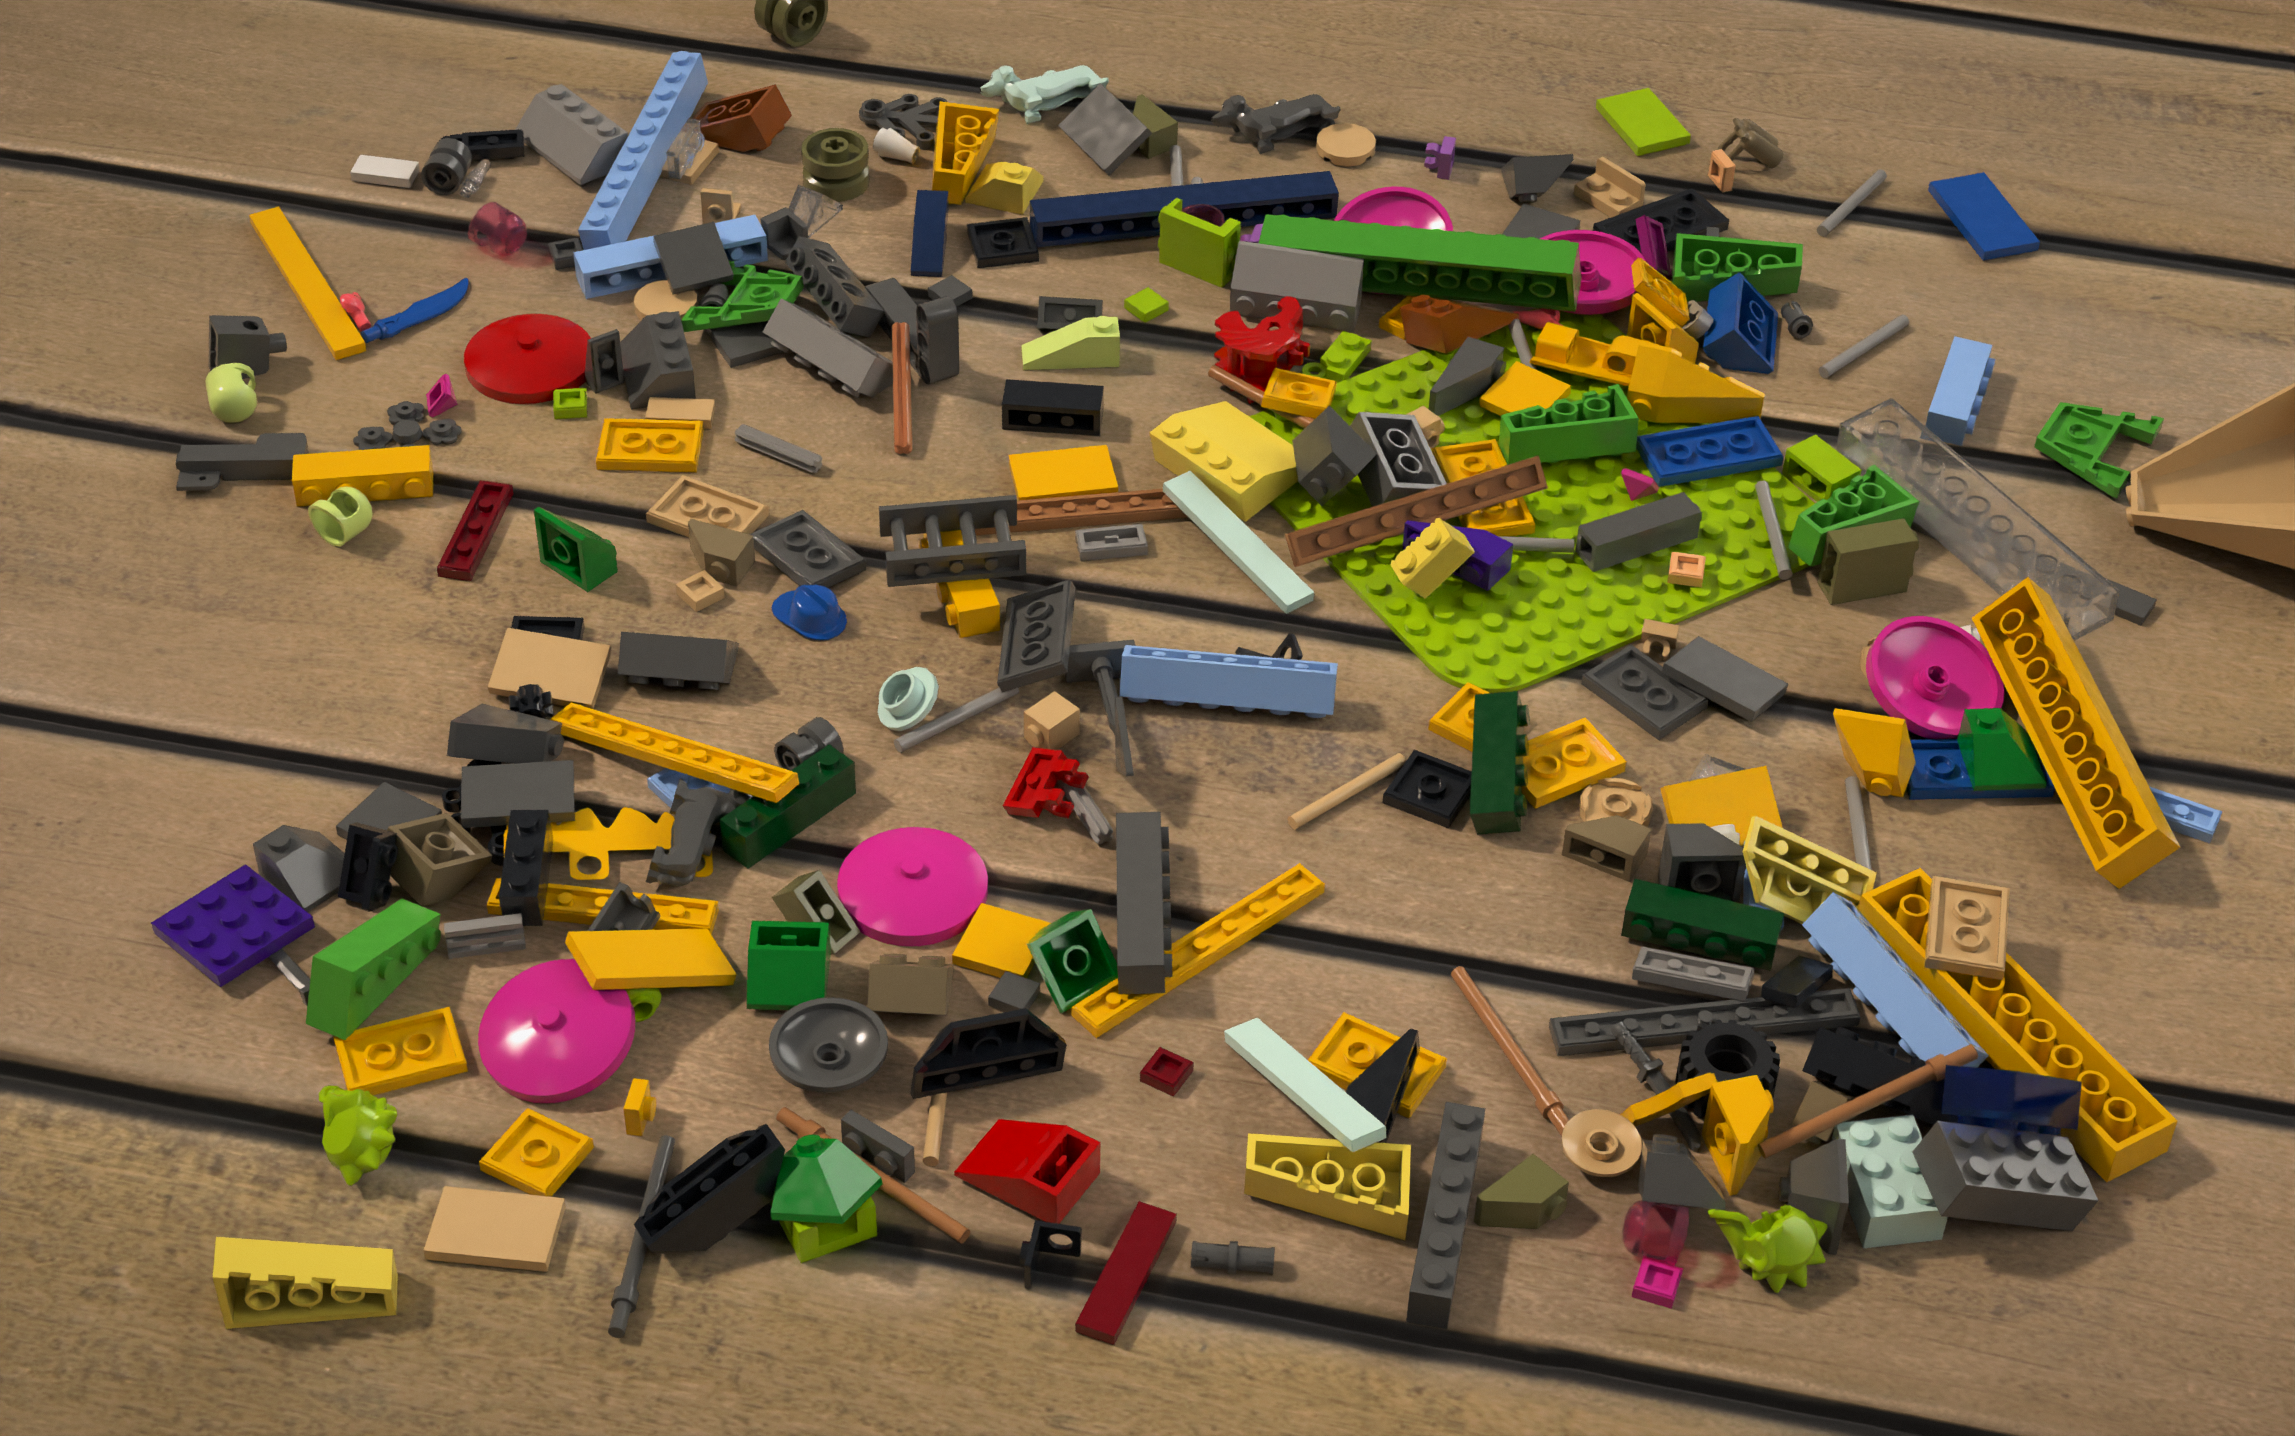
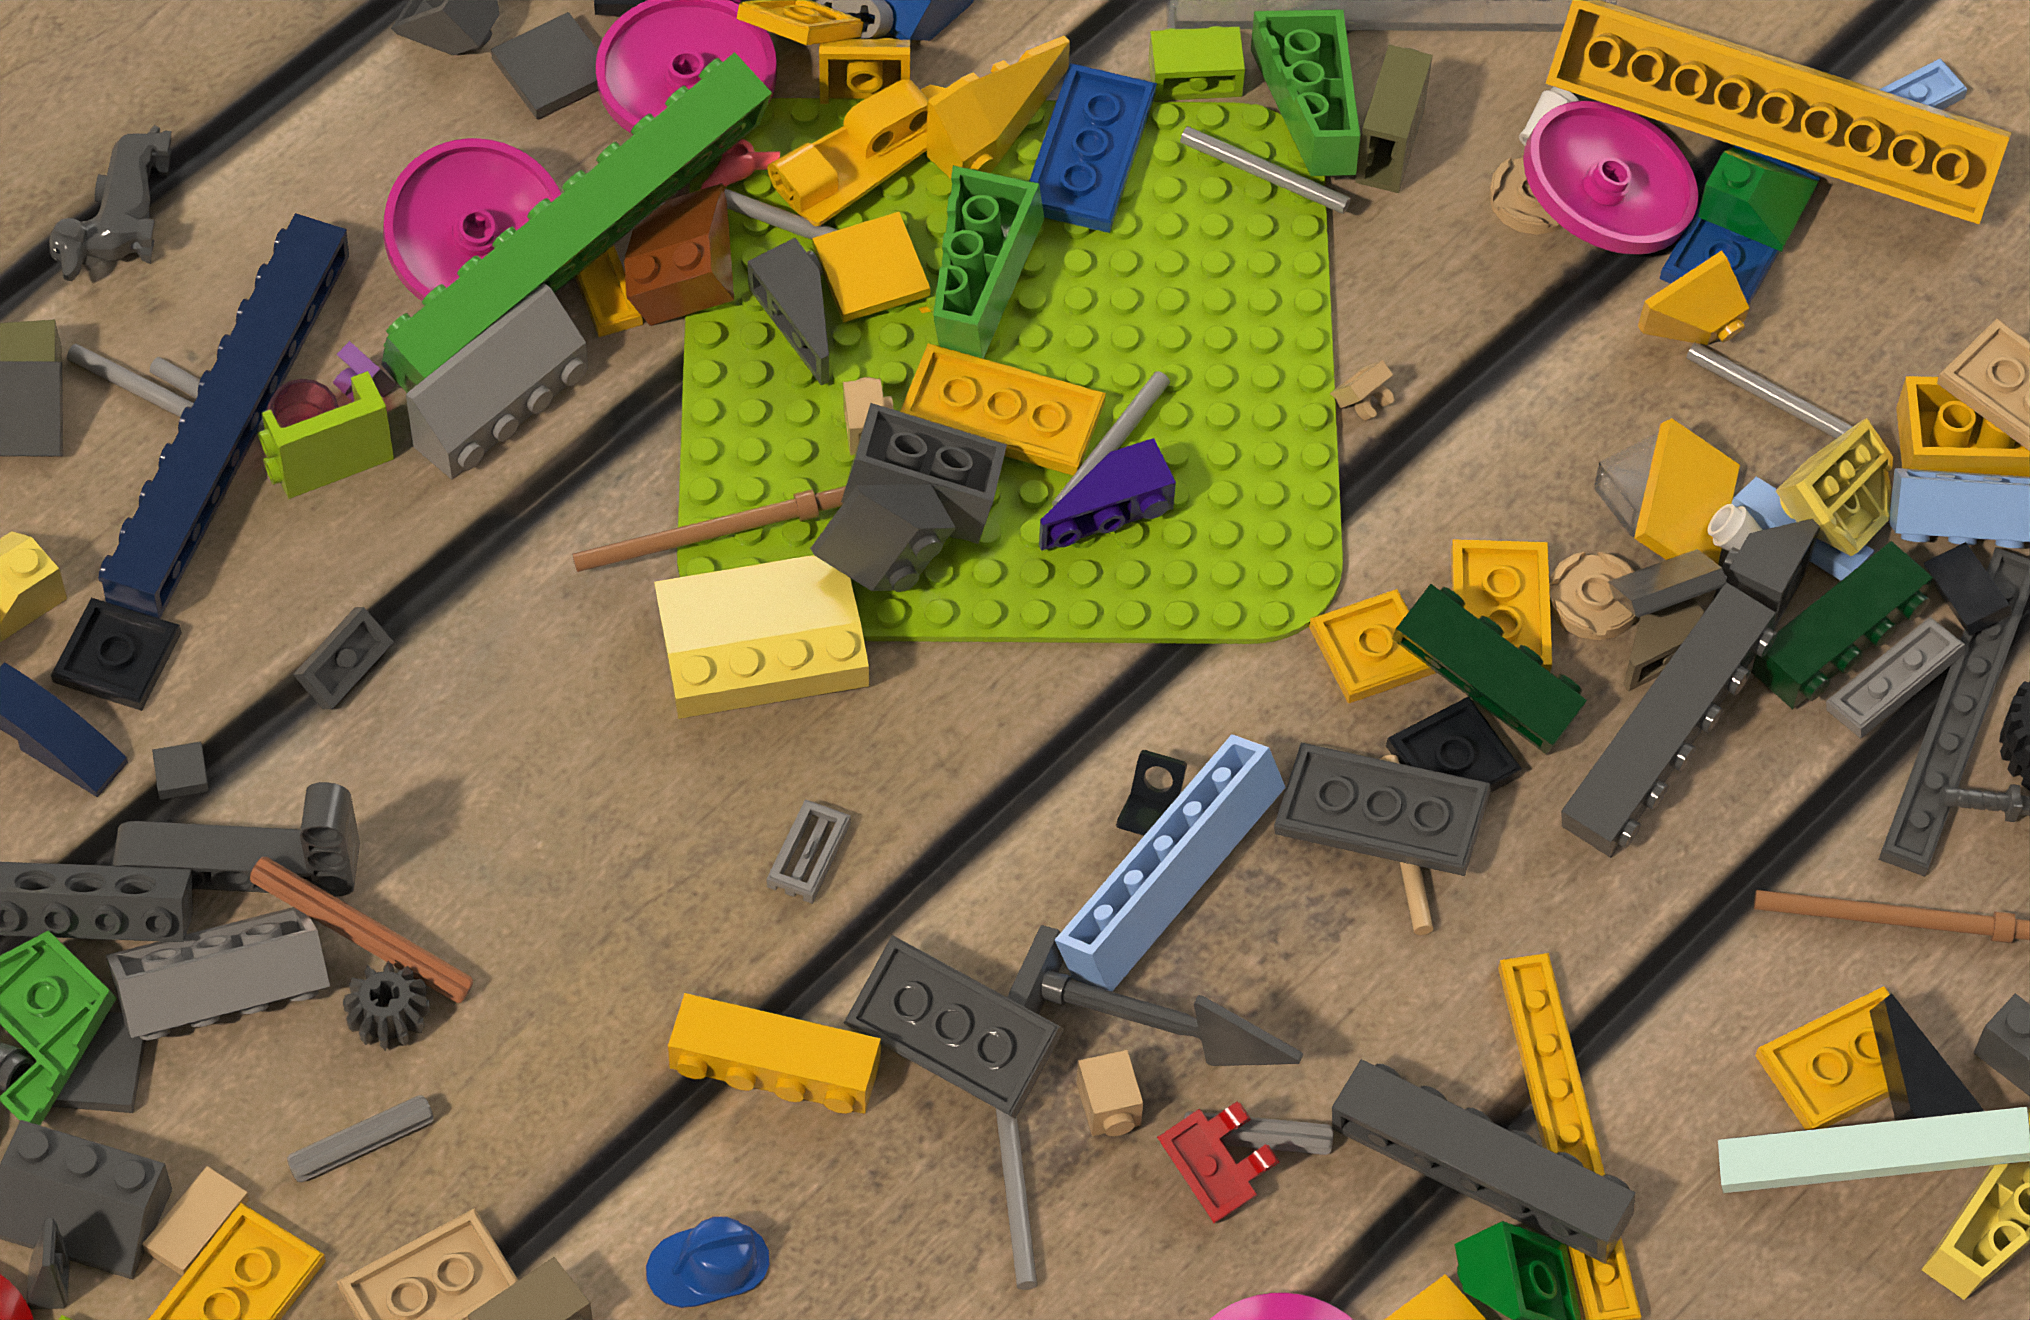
camera: 60 degrees left, 15 degrees up
dark grey tile [749,510,867,588] -> none
light aqua piece [878,667,939,731] -> none
dark grey fence [879,495,1026,587] -> none
medium nougat tile [975,489,1189,535] -> none
black brick [1002,379,1104,436] -> none
yellow tile [1009,445,1118,501] -> none
yellowish green slope [1022,316,1120,370] -> none
lime tile [1124,287,1169,323] -> none
dark red tile [1140,1047,1194,1097] -> none
light aqua tile [1163,471,1314,614] -> none
red animal [1214,296,1310,404] -> none
yellow tile [1261,368,1337,419] -> none
medium nougat tile [1285,456,1548,567] -> none
lime hinge [1301,331,1372,383] -> none
tan tile [1316,123,1376,167] -> none
light yellow brick [1390,518,1475,599] -> none
medium lavender tile [1424,136,1456,180] -> none
dark grey brick [1575,492,1702,572] -> none
dark grey tile [1581,644,1709,740] -> none
dark pink slope [1621,468,1659,501] -> none
dark grey tile [1661,636,1788,722] -> none
light nougat tile [1667,552,1706,588] -> none
none -> dark grey gear [343,961,430,1051]
none -> dark grey tile [1274,743,1491,876]
none -> dark grey brick [1561,582,1778,858]
none -> dark grey tile [1608,549,1726,618]

